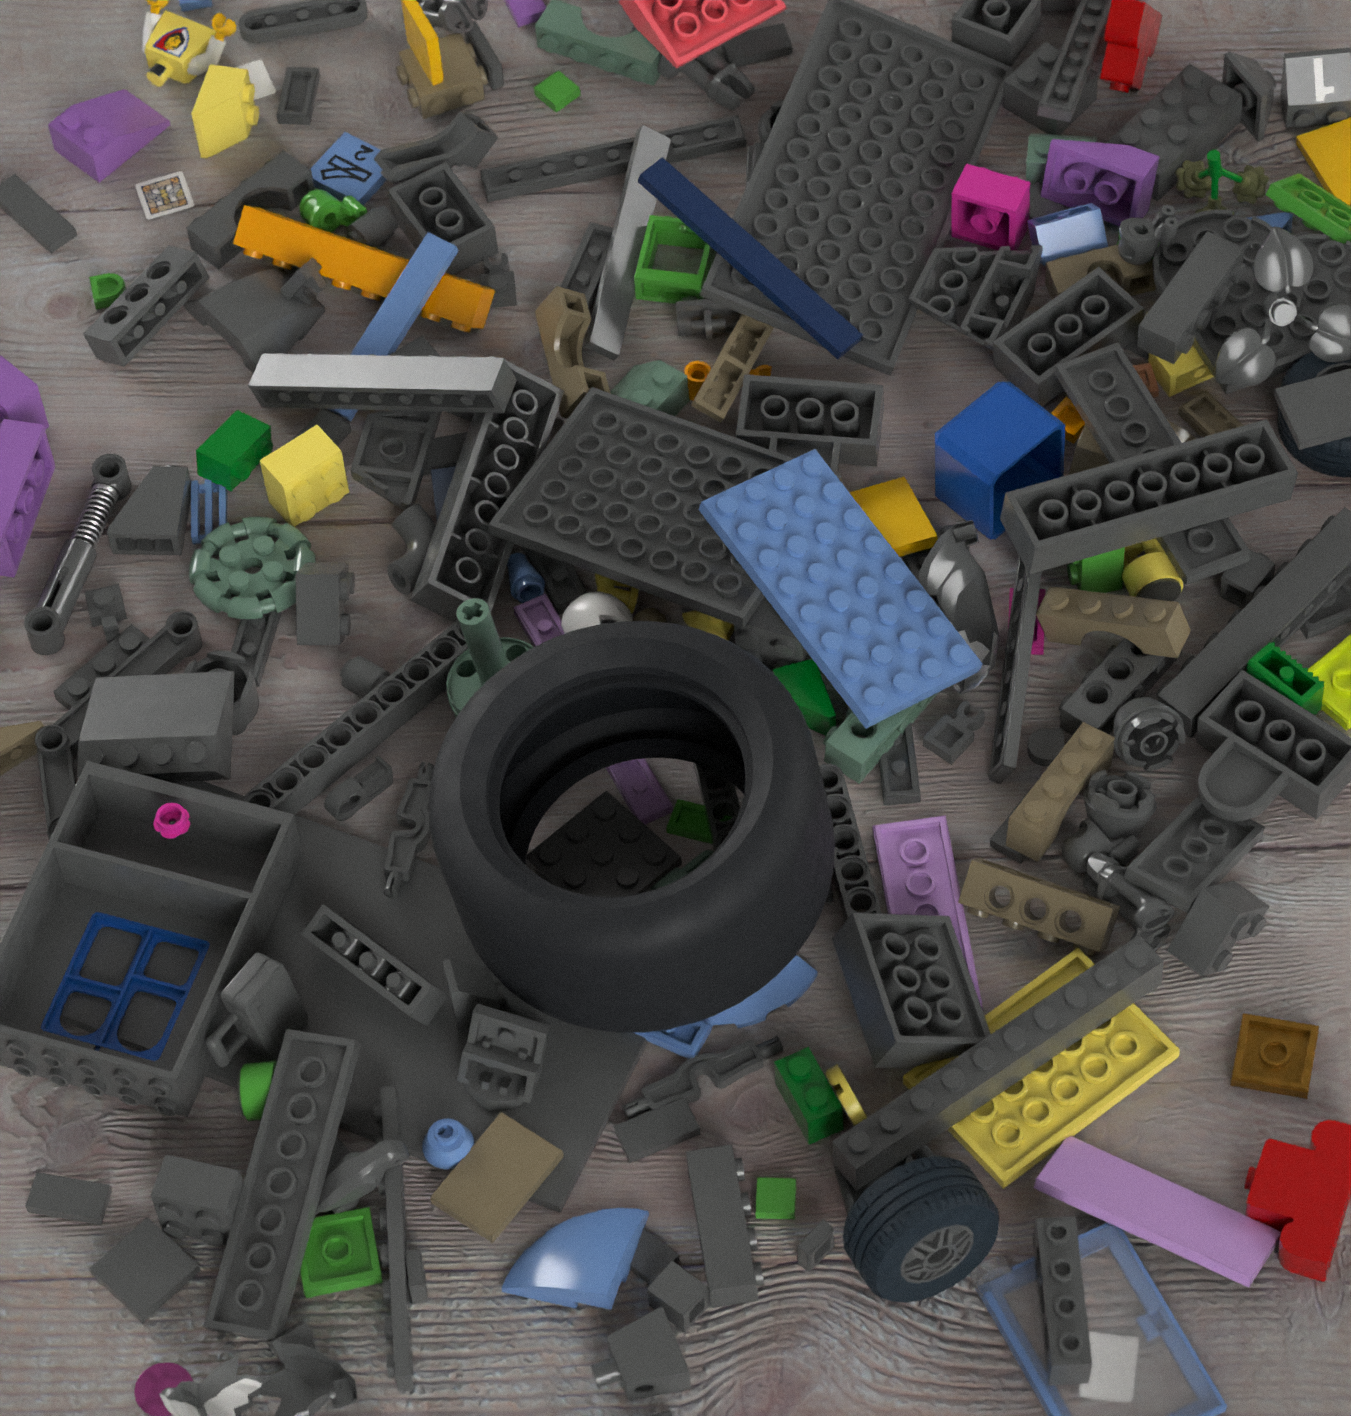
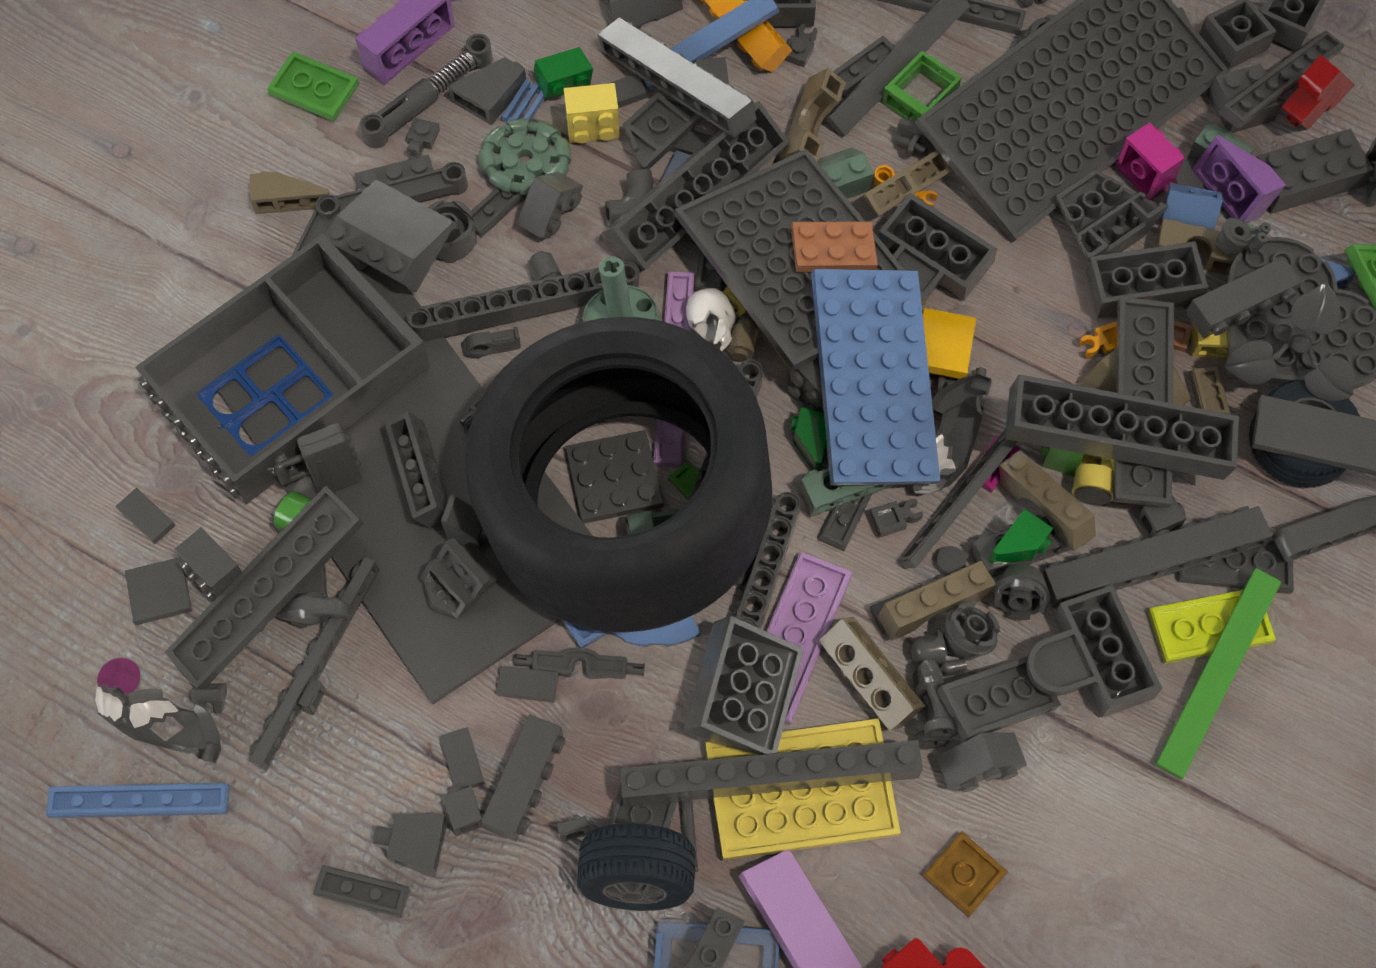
camera: 25 degrees right, 10 degrees up
dark pink plate [153,803,191,839] -> none
bright green plate [300,1207,383,1298] -> none
medium blue cone [422,1118,475,1170] -> none
dark tan tile [430,1112,564,1243] -> none
medium blue brick [501,1208,649,1310] -> none
medium blue cone [507,553,545,603] -> none
dark blue tile [637,157,863,359] -> none
bright green tile [756,1177,797,1219] -> none
green brick [774,1047,844,1145] -> none
light yellow tile [825,1064,867,1126] -> none
blue plate [935,382,1065,539] -> none
olive plant [1175,150,1269,215] -> none
green brick [1246,642,1324,715] -> none
none -> nougat plate [791,222,878,272]
none -> green slope [988,509,1053,565]

